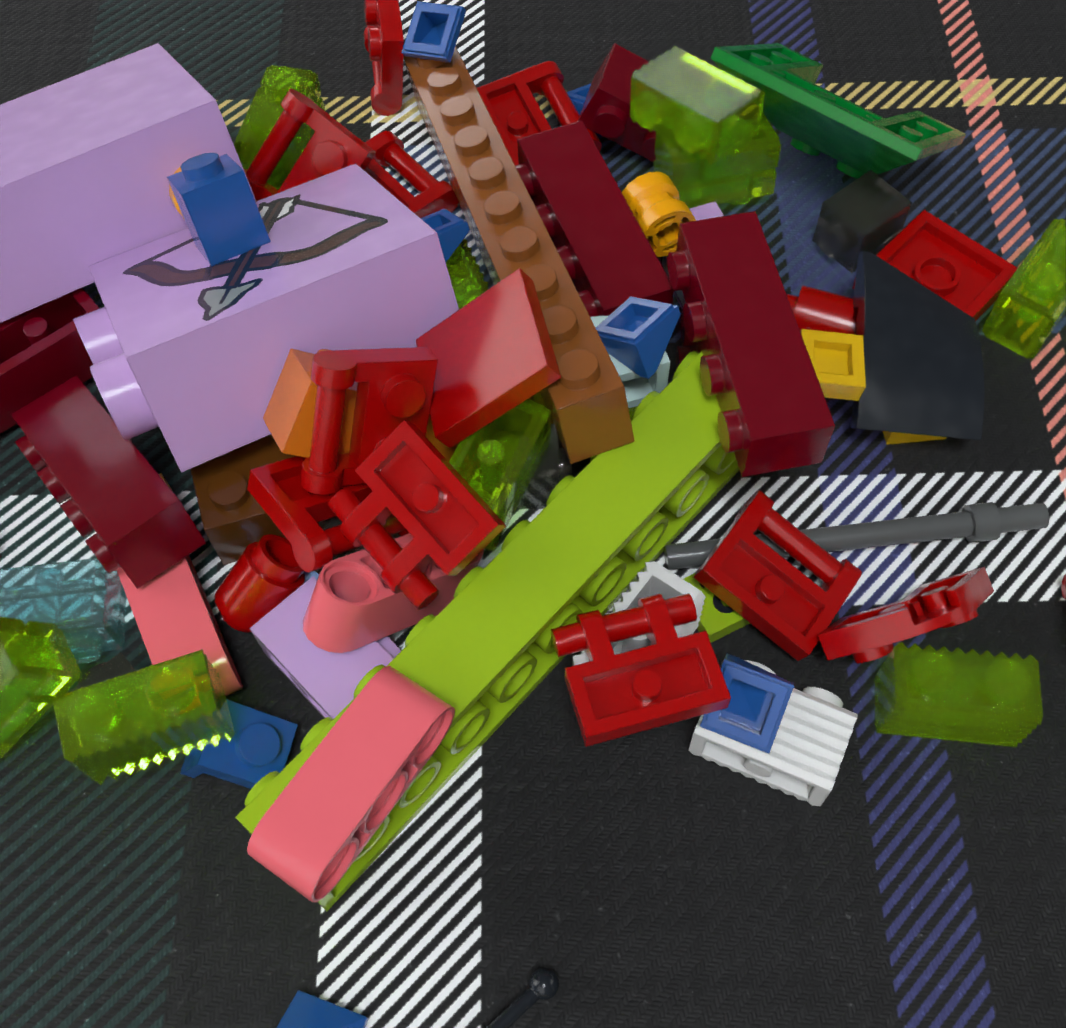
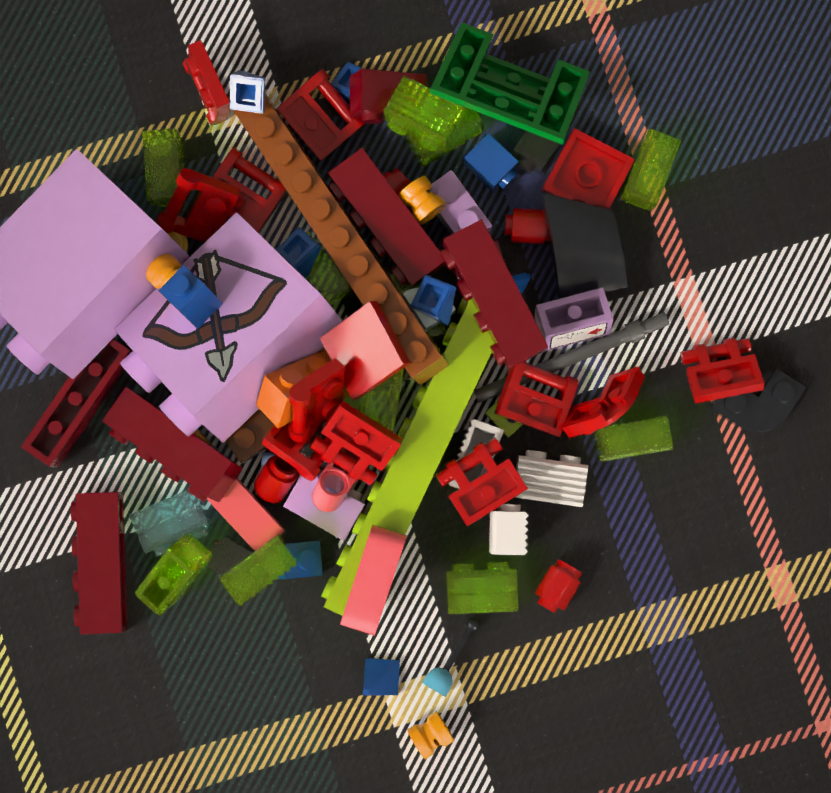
camera: 20 degrees left, 25 degrees up
blue slope [700,654,794,753] -> none
yellow plate [800,329,866,401] -> none
none -> clear neon green brick [446,562,519,614]
none -> blue brick [464,133,518,192]
none -> white brick [489,504,529,555]
none -> lavender brick [534,288,613,351]
none -> red brick [535,559,582,613]

